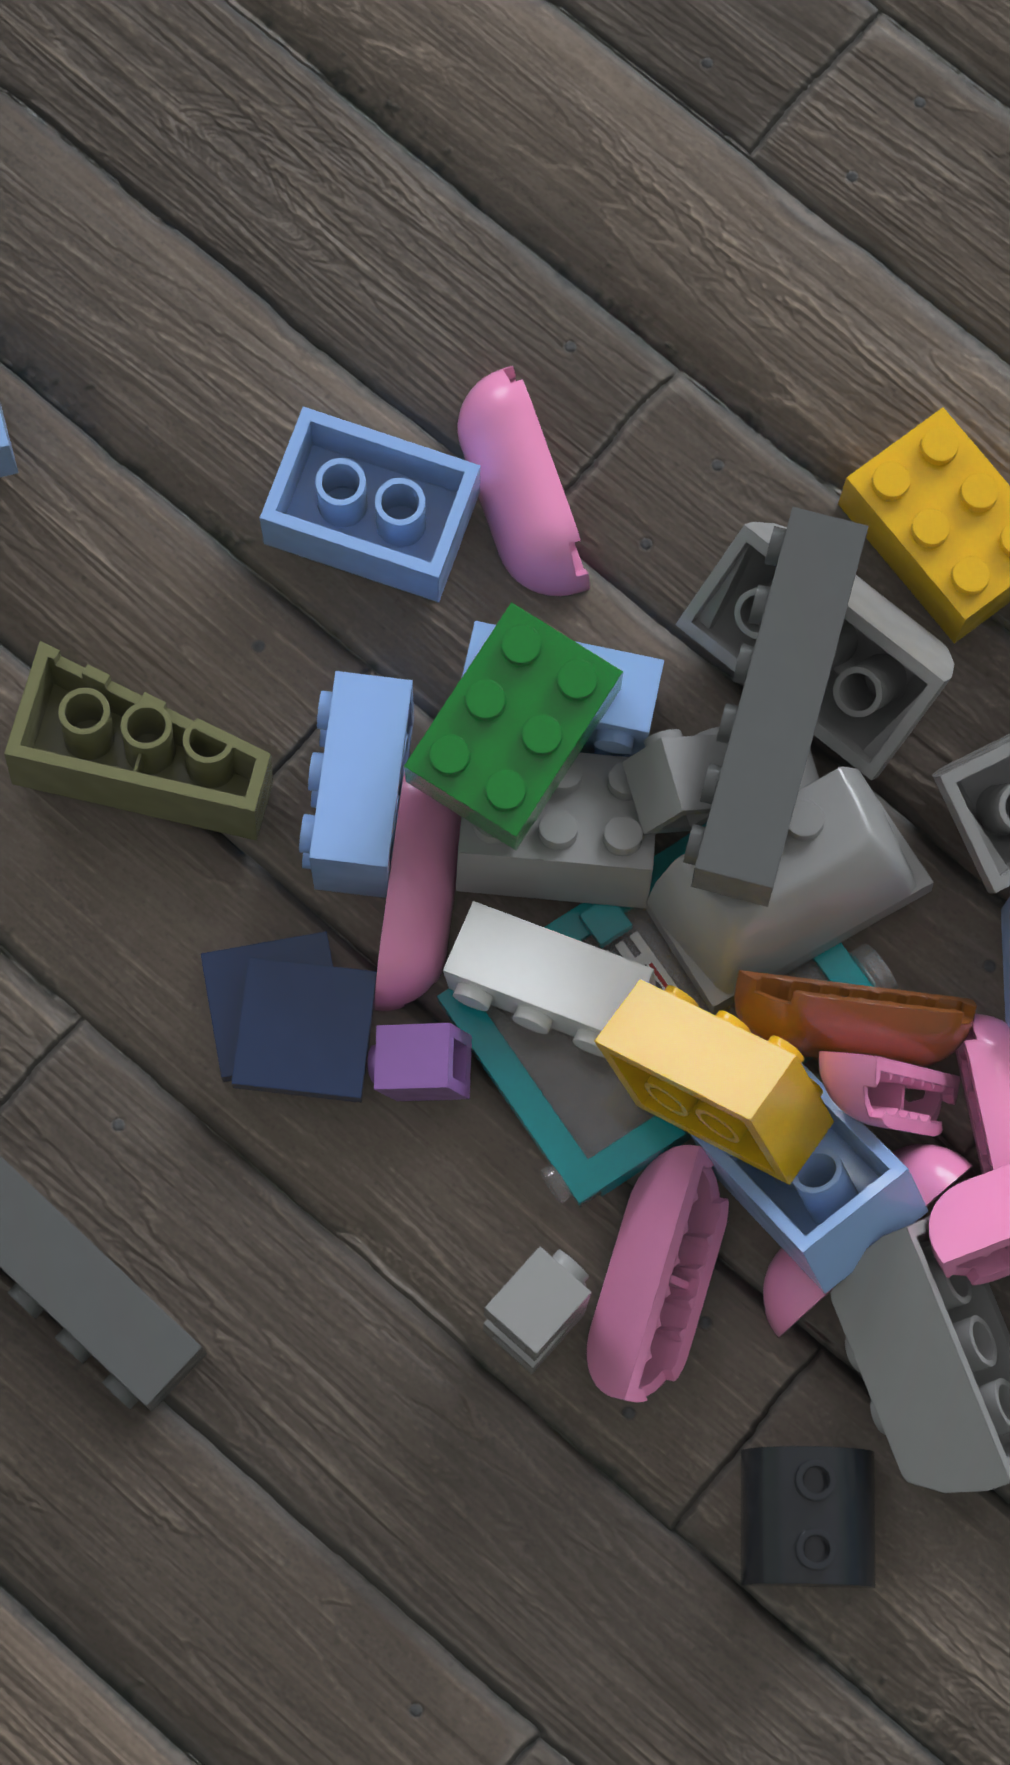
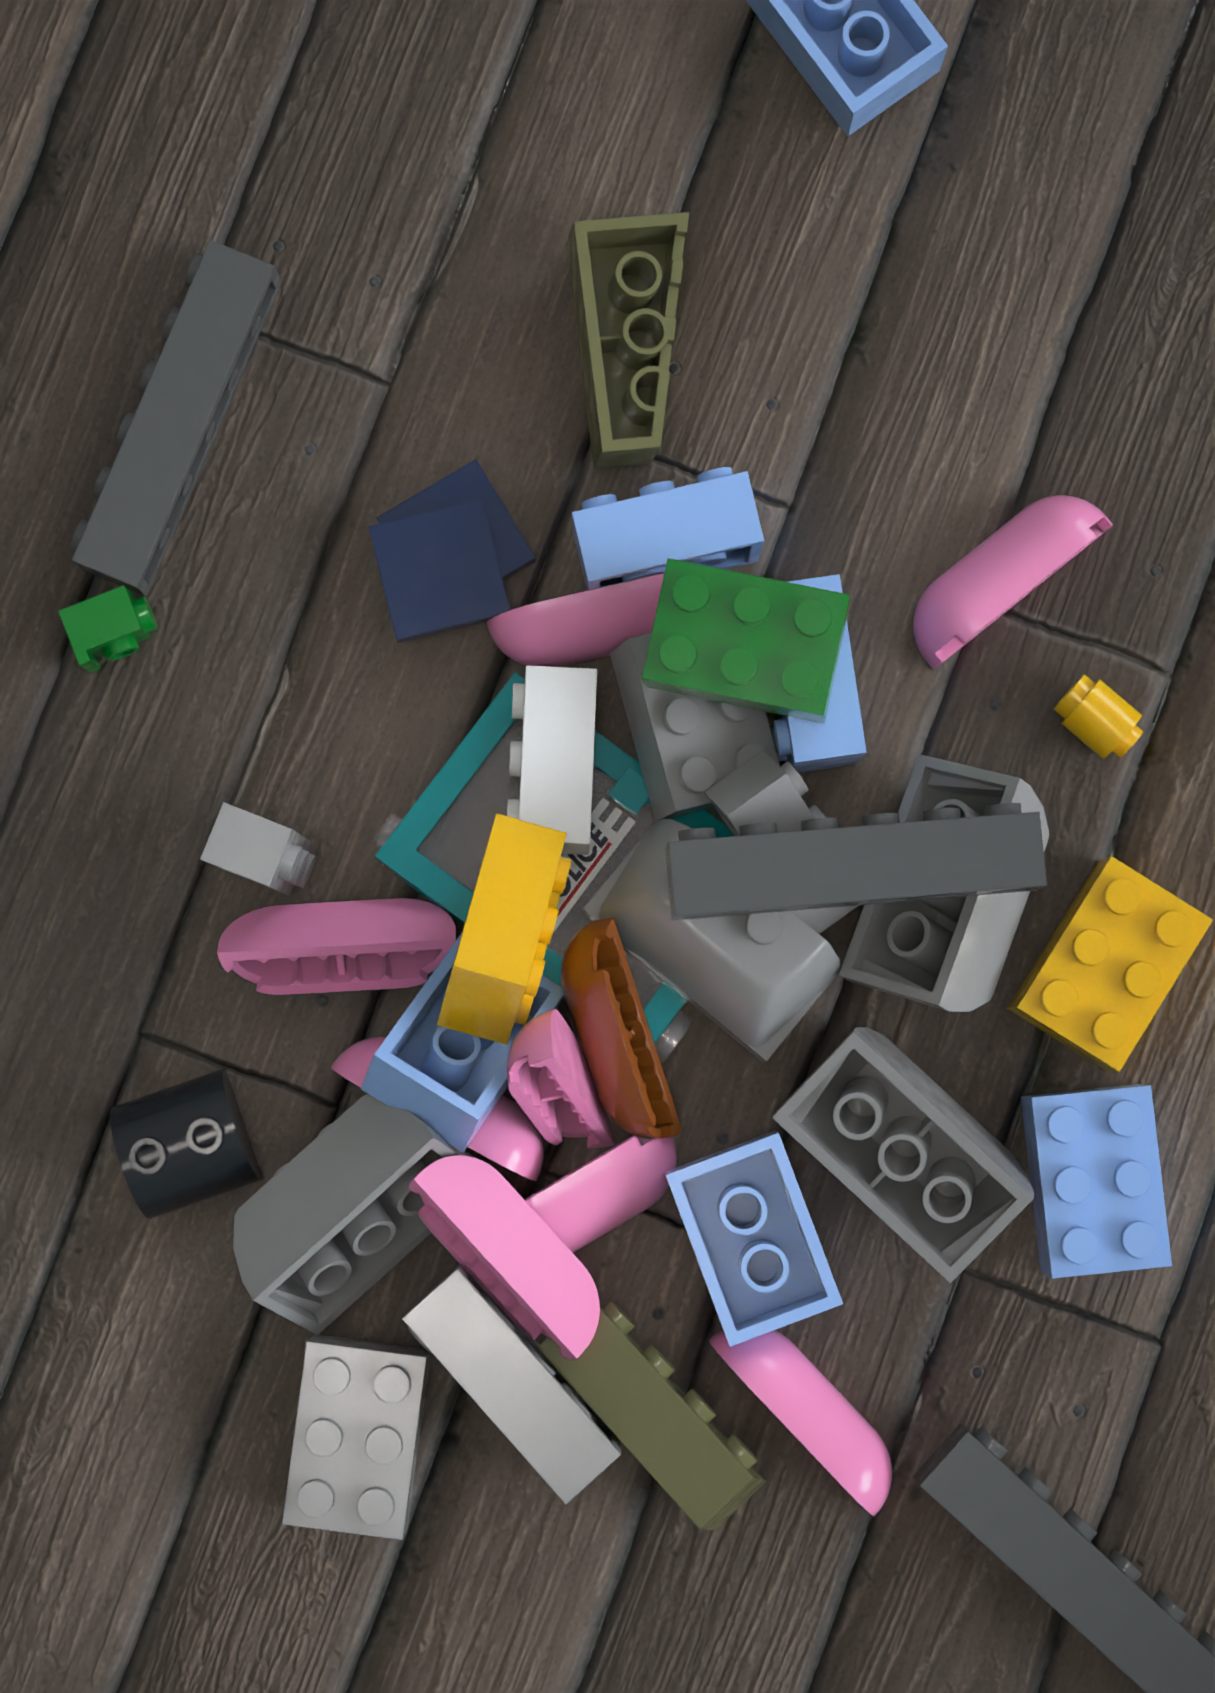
camera: 75 degrees right, 10 degrees up
light blue brick [260,407,481,602] -> none
medium lavender brick [368,1023,472,1101] -> none
none -> green brick [58,585,158,673]
none -> yellow brick [1053,674,1143,760]

